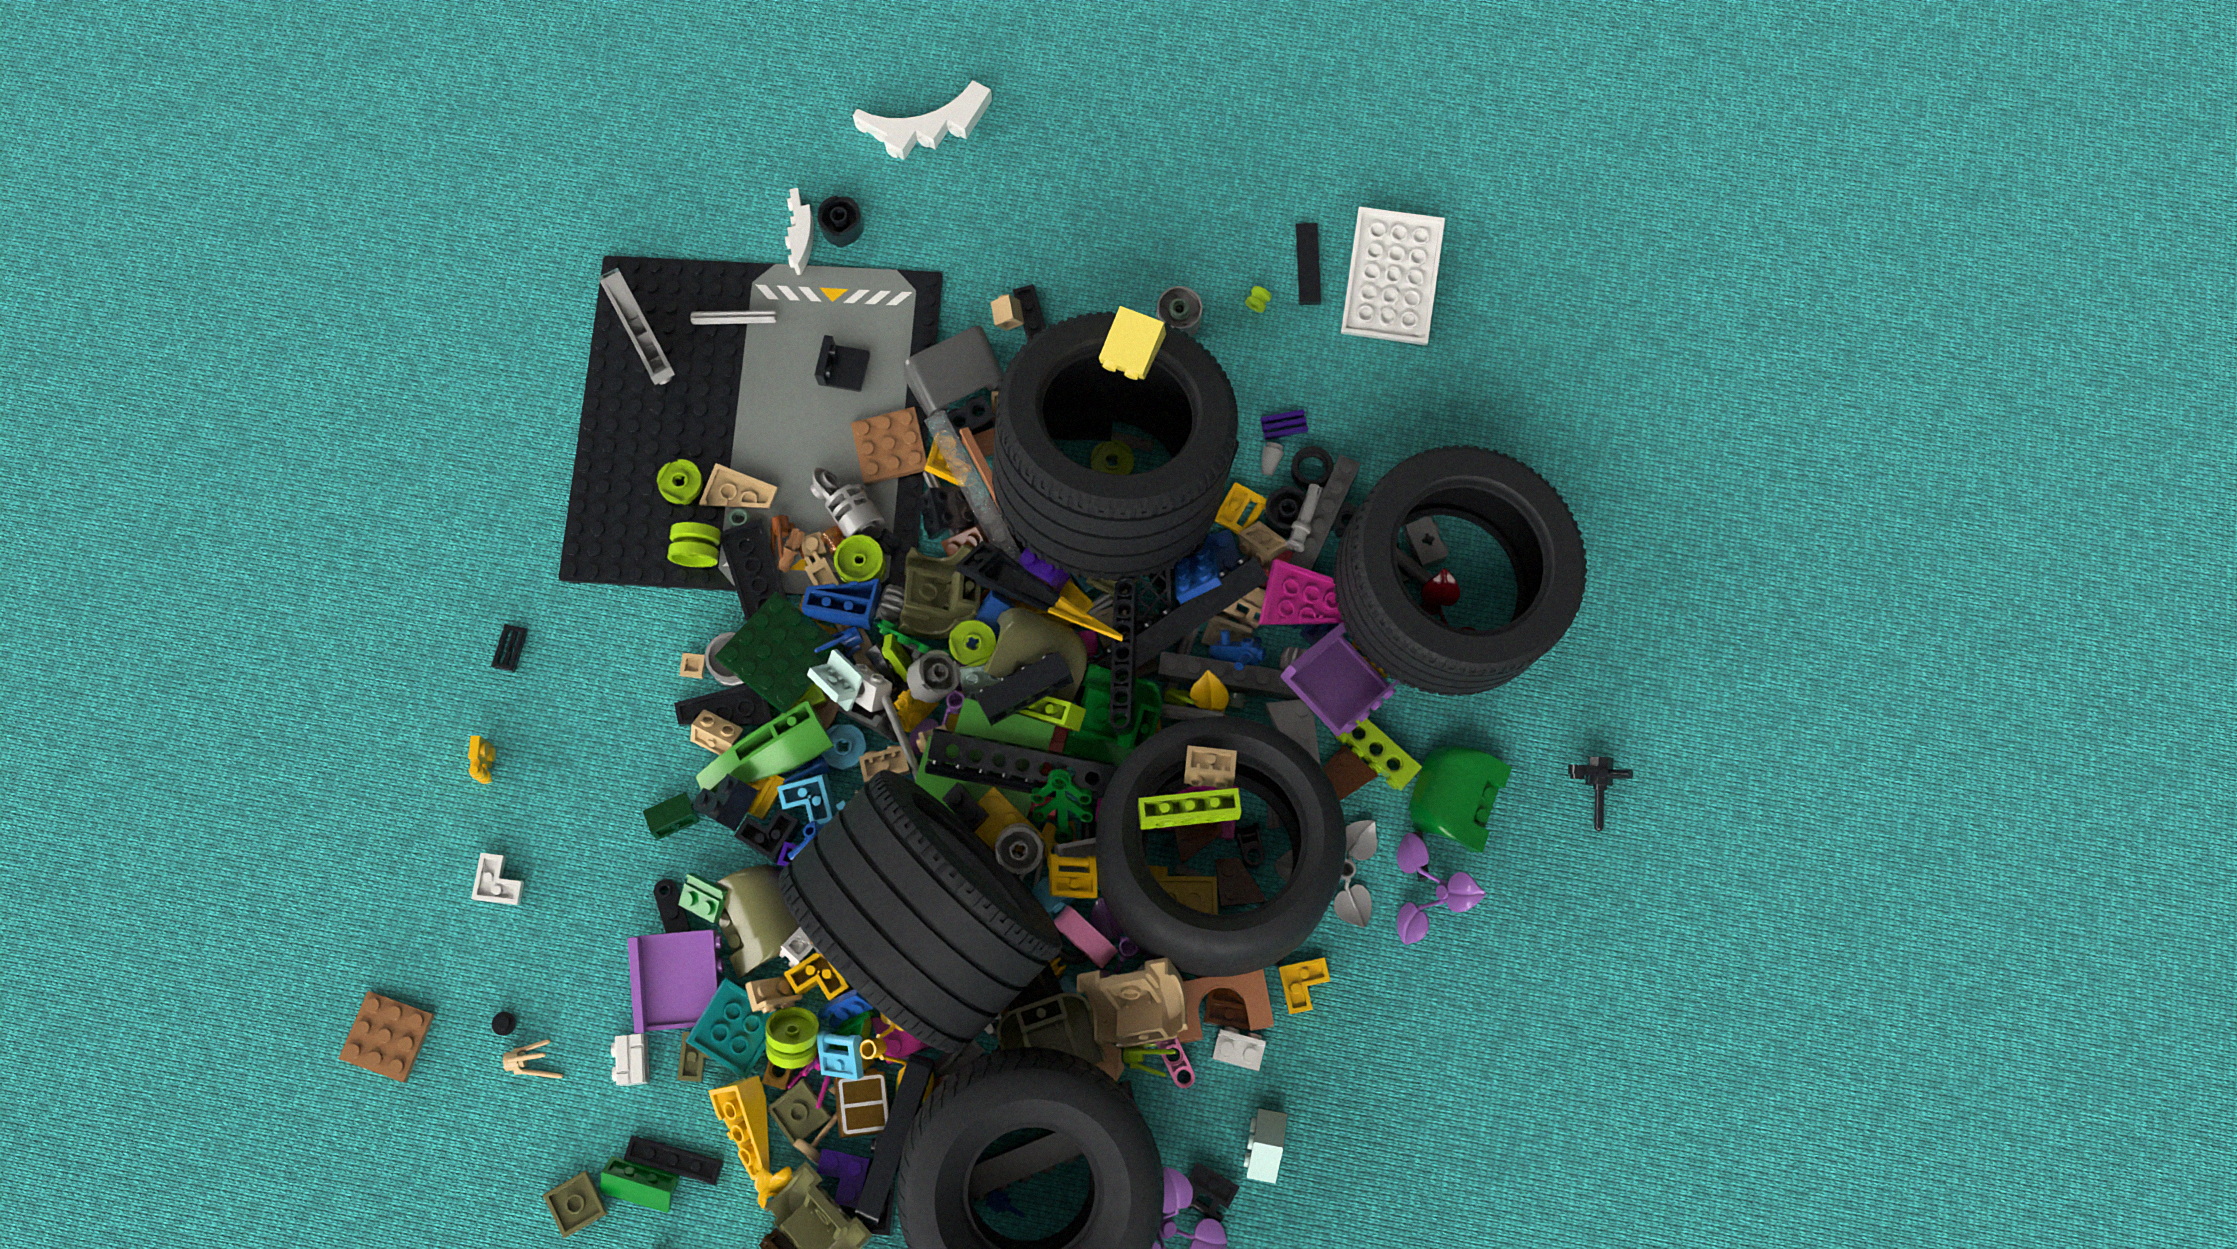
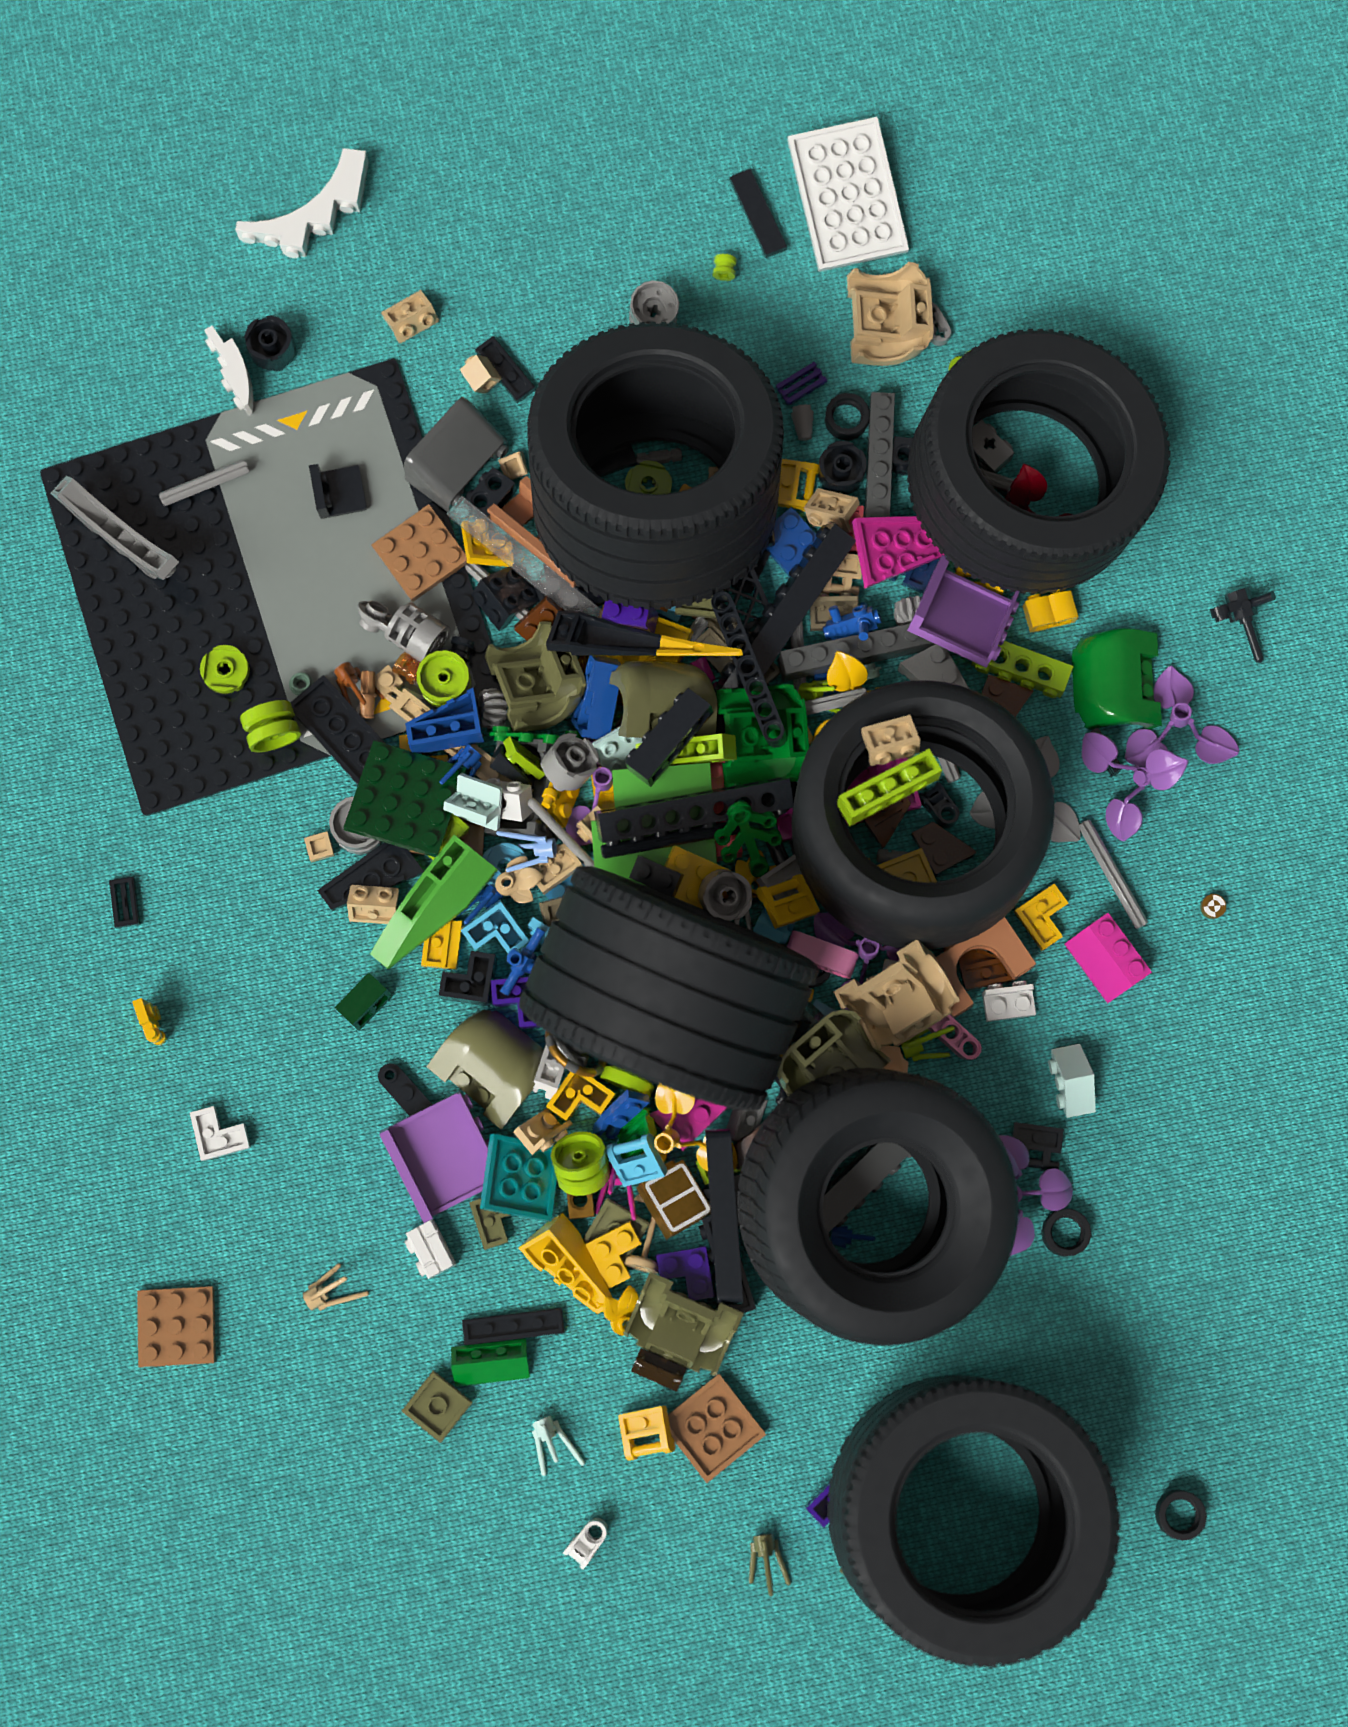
camera: 25 degrees left, 5 degrees up
black plate [492,1012,516,1036] -> none
plate [678,873,728,923] -> none
black brick [692,773,759,831] -> none
tan wing [699,463,779,509] -> none
lime plate [949,619,996,667] -> none
light yellow slope [1099,306,1166,380] -> none
sand green plate [1169,298,1191,320] -> none
blue plate [1174,546,1222,604] -> none
light grey pin [1285,484,1323,552] -> none
none -> tan bracket [381,290,439,343]
none -> tan plate [495,856,543,904]
none -> light blue plant [496,831,557,872]
none -> yellow plate [585,1221,642,1289]
none -> tan piece [847,262,934,366]
none -> light grey beam [930,303,951,346]
none -> yellow brick [1023,589,1078,633]
none -> dark pink slope [1064,913,1152,1004]
none -> light grey axle [1078,820,1148,929]
none -> medium lavender plant [1125,666,1239,767]
none -> pearl gold tile [1200,894,1226,919]

